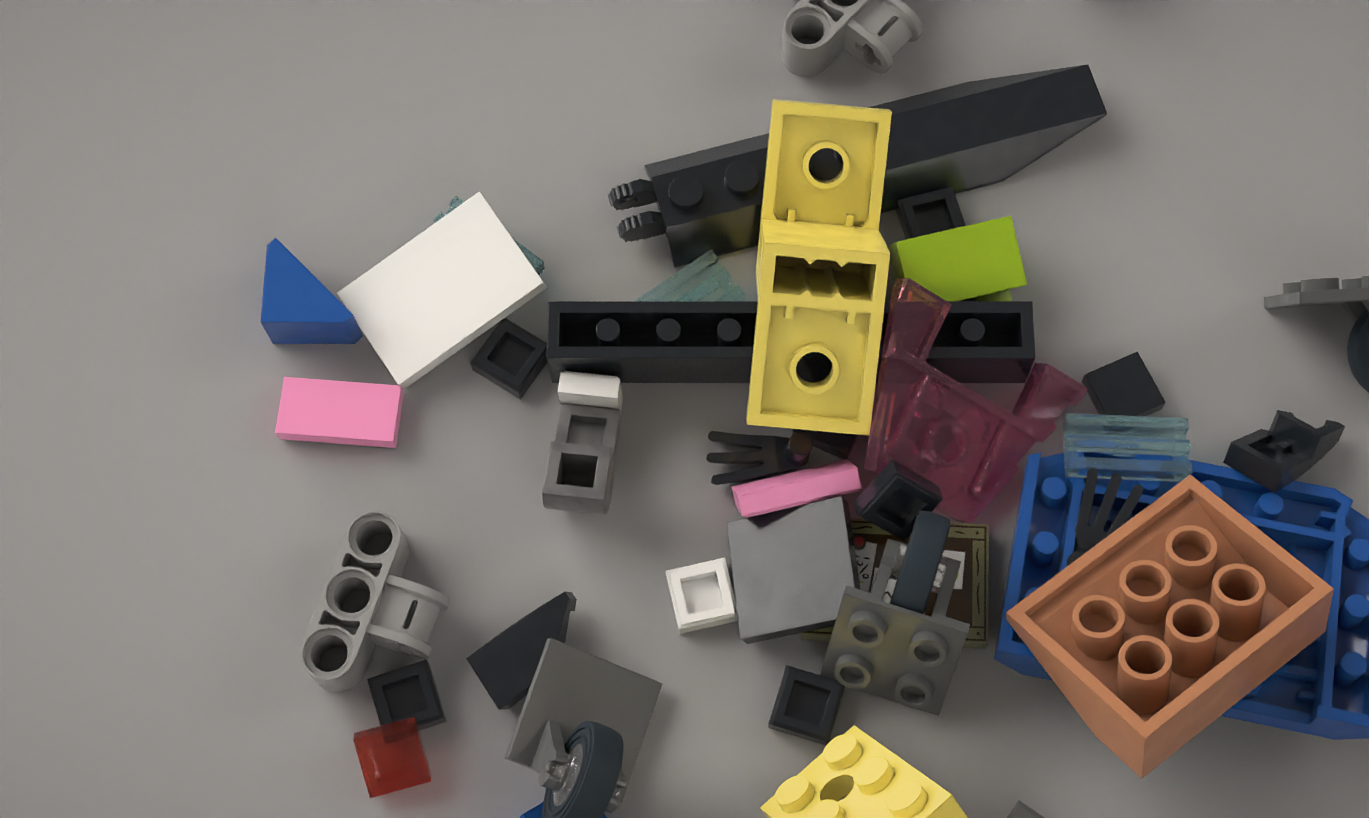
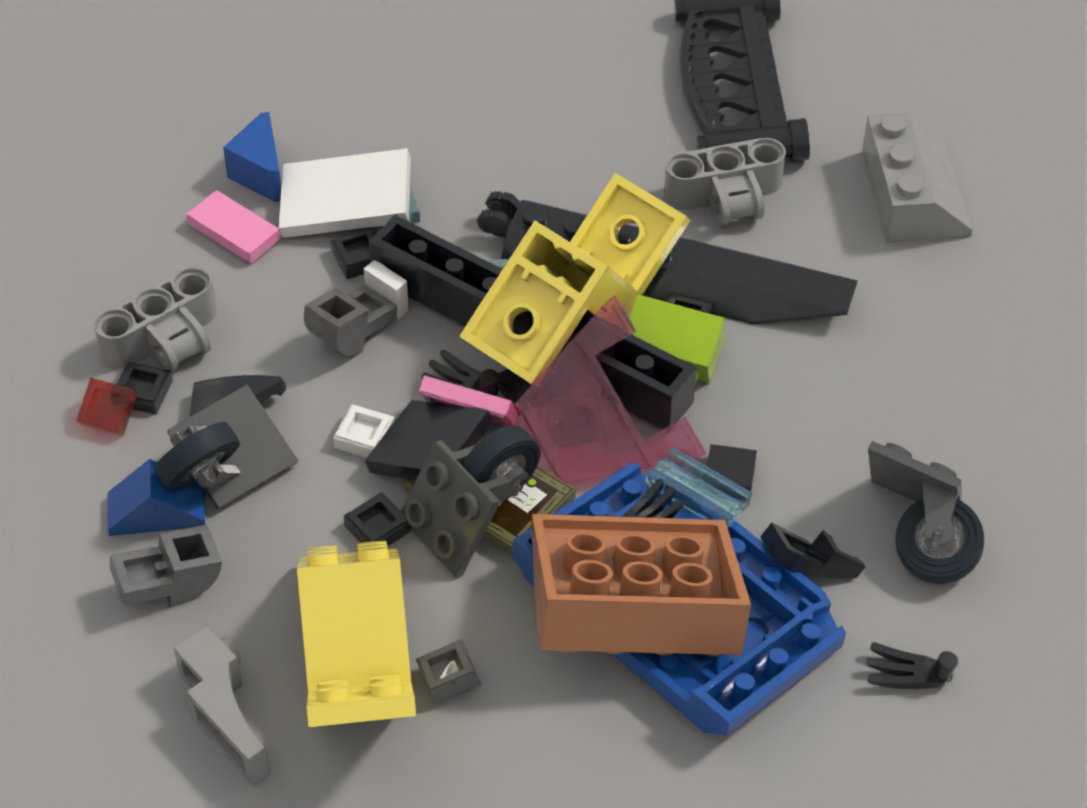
camera: 30 degrees right, 20 degrees down
black tile [853,459,944,541] -> none

